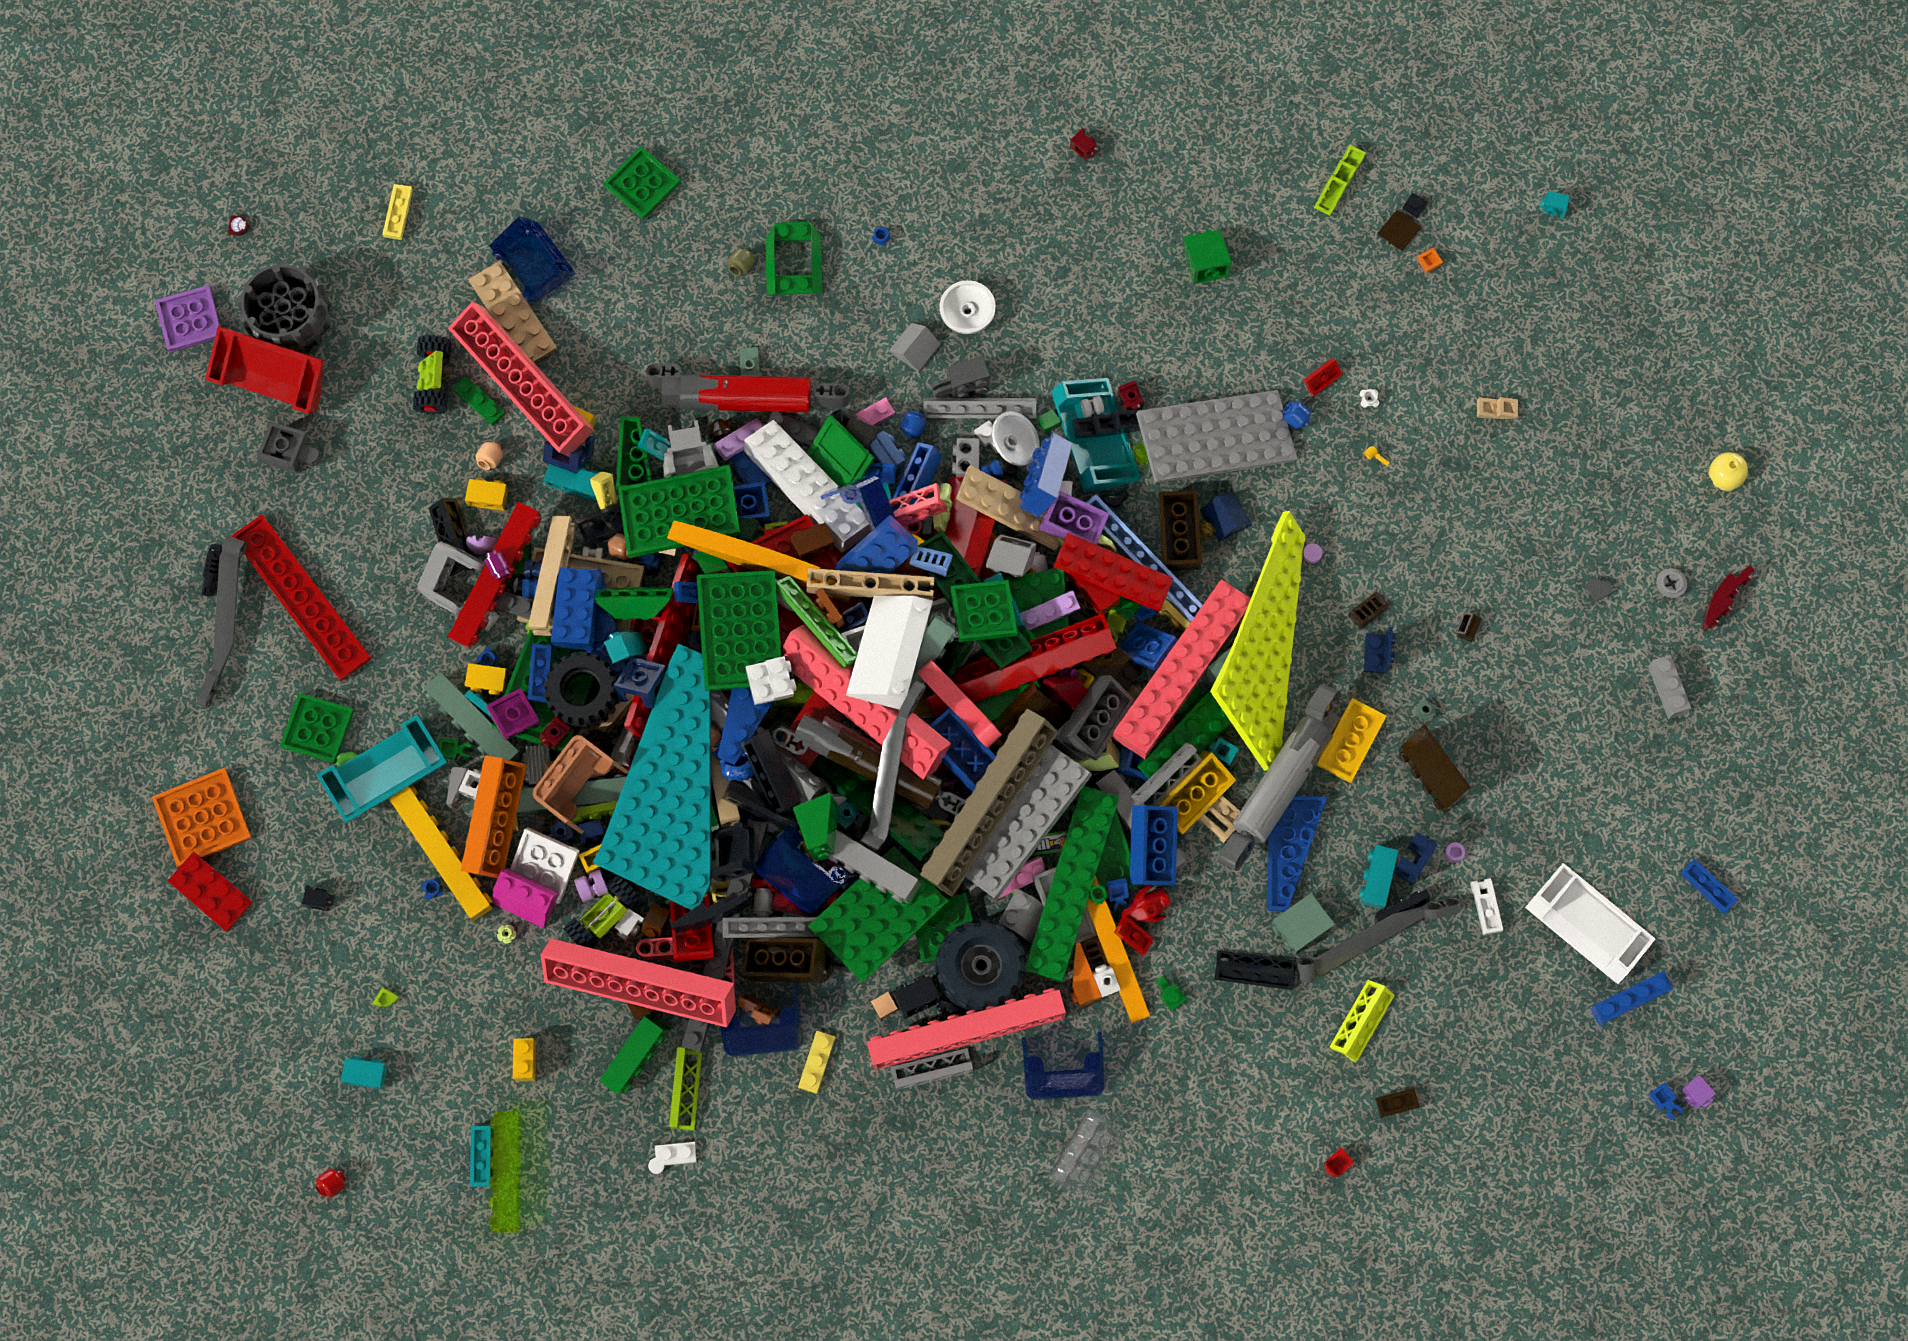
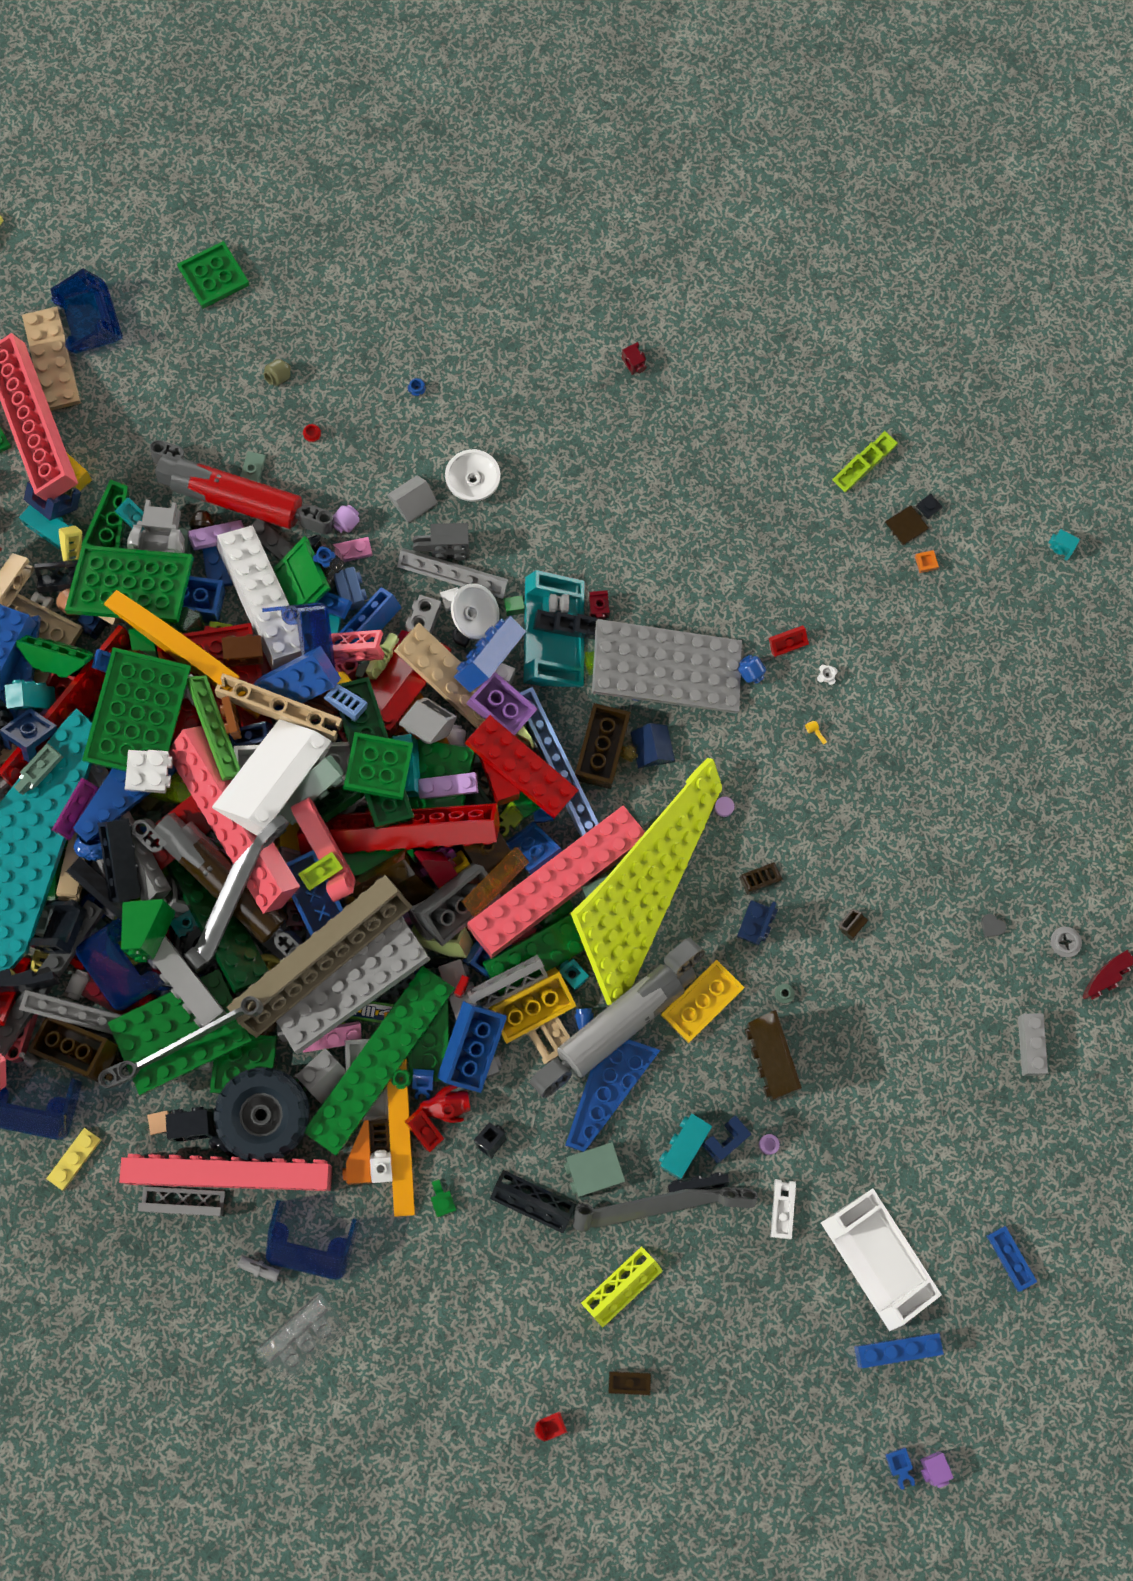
camera: 10 degrees right, 0 degrees up
dark orange plate [738,994,780,1025] -> none
green wedge [766,222,822,296] -> none
blue head [900,410,927,439] -> none
blue wheel [979,460,1004,479] -> none
black arm [1101,489,1129,508] -> none
light yellow plate [1158,600,1190,634] -> none
green slope [1183,230,1232,285] -> none
tan slope [1477,397,1518,419] -> none
none -> sand green hinge [14,743,64,795]
none -> light grey hand [19,1052,40,1070]
none -> magenta tile [52,778,99,840]
none -> dark grey piece [98,996,263,1089]
none -> light grey pin [237,1255,280,1283]
none -> lime plate [298,852,343,891]
none -> red plate [303,424,321,442]
none -> blue plate [313,546,335,568]
none -> lavender head [333,505,359,533]
none -> red tile [454,975,470,999]
none -> clear orange tile [462,847,529,917]
none -> black brick [474,1122,507,1159]
none -> blue cone [574,1008,594,1030]

